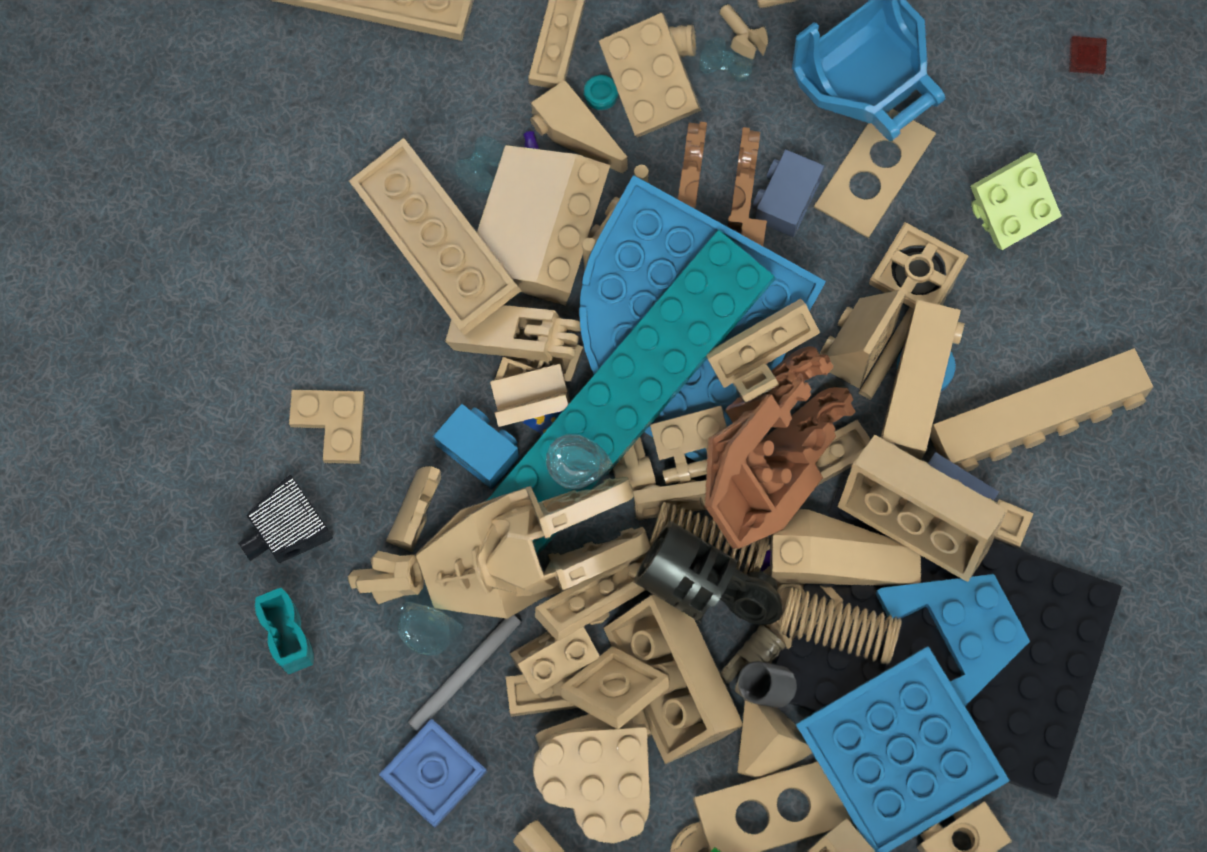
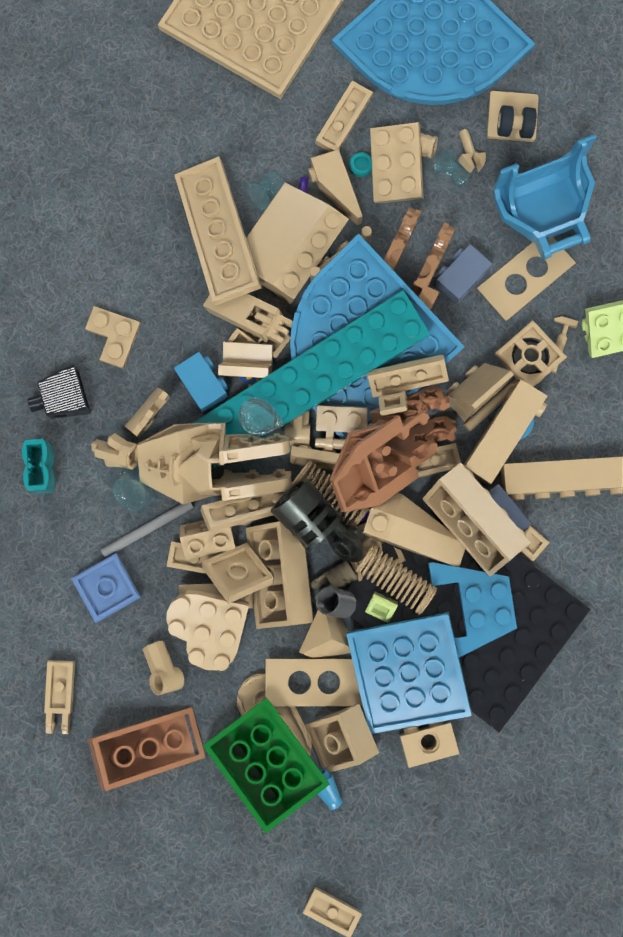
camera: 15 degrees right, 10 degrees up
none -> yellowish green slope [365,591,398,622]
none -> tan piece [552,316,578,373]

